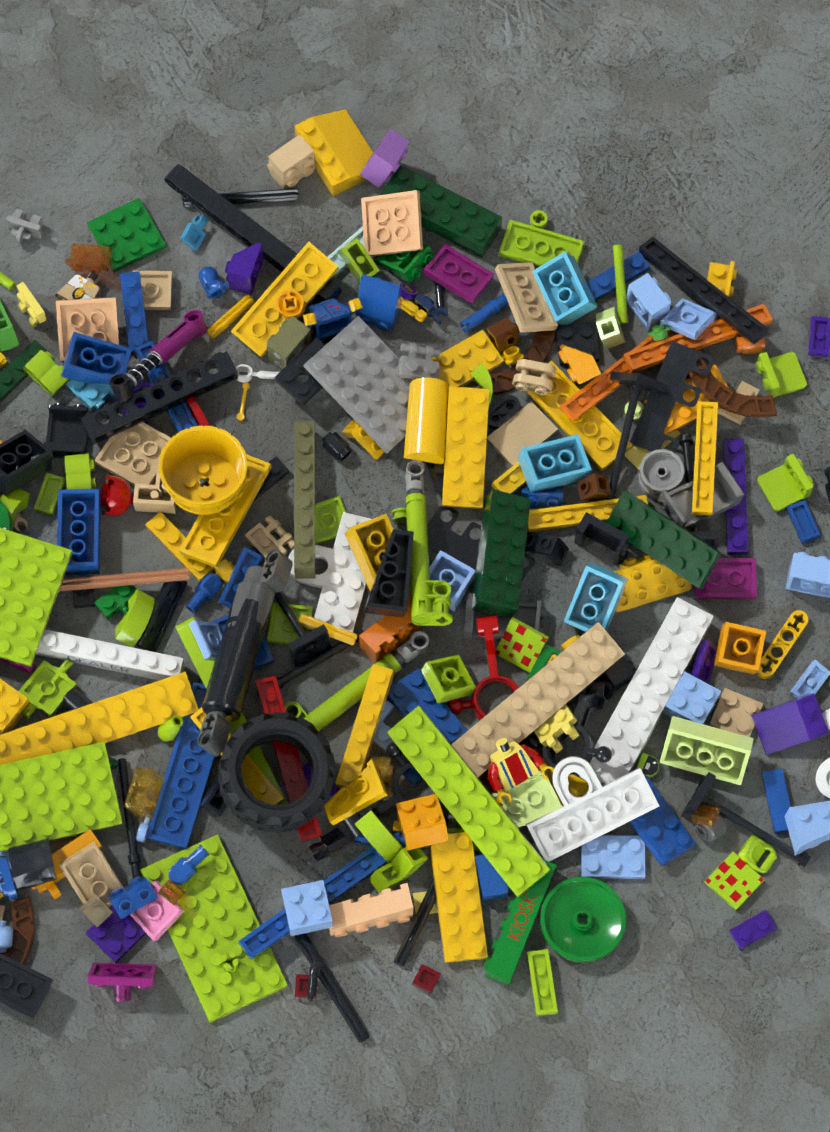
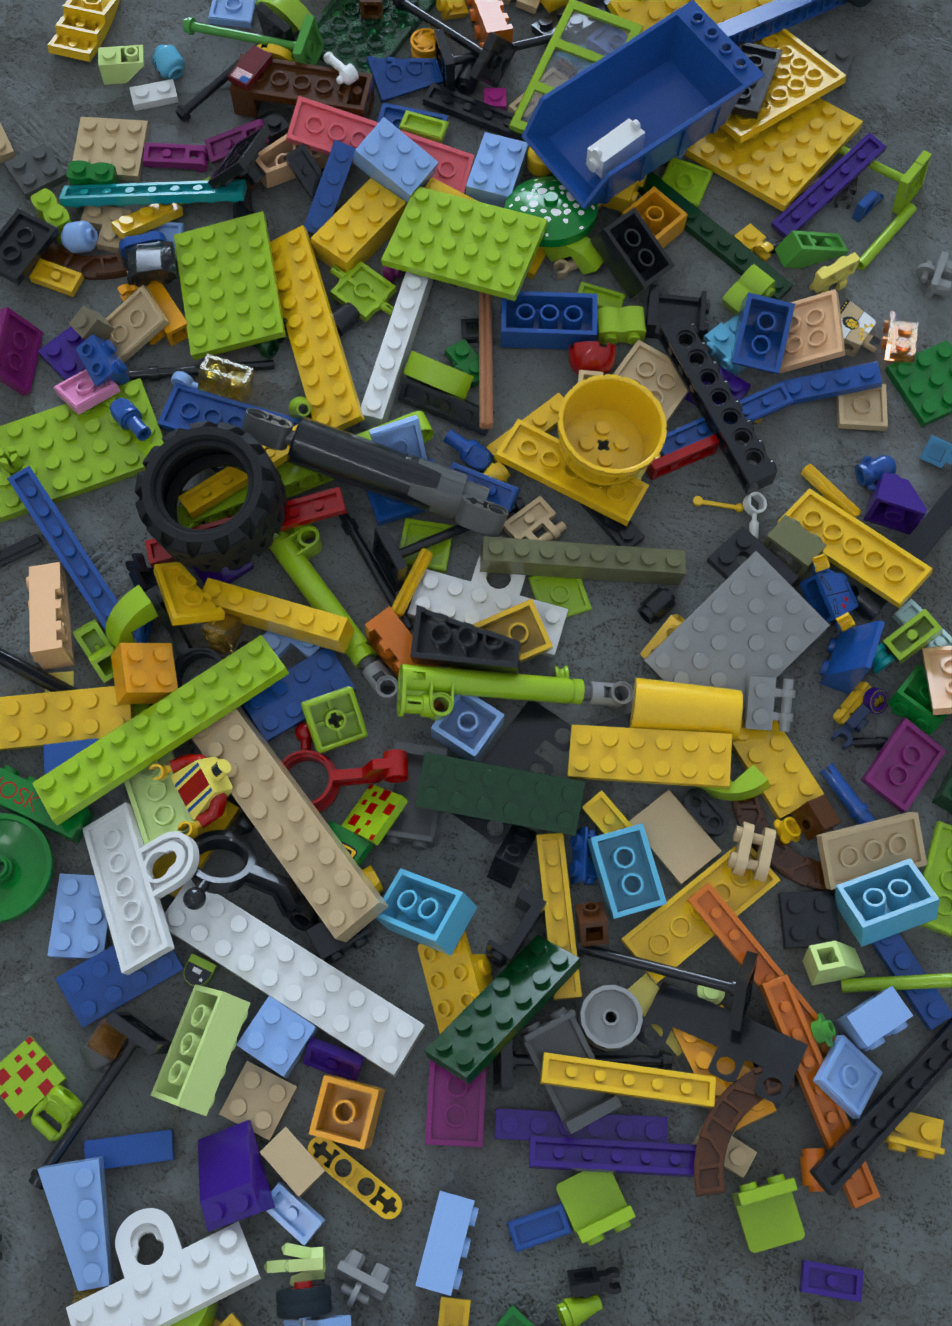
camera: 90 degrees right, 0 degrees up
piece [109,310,207,402] -> none
clear orange tile [158,880,185,906] -> none
light orange wheel [276,289,306,320] -> none
light blue brick [281,880,333,936] -> none
light yellow plate [534,704,579,753] -> none
light orange slope [558,345,601,384] -> none
none -> yellow plate [29,258,84,297]
none -> tan brick [260,1127,325,1197]
none -> dark purple plate [529,1135,697,1177]

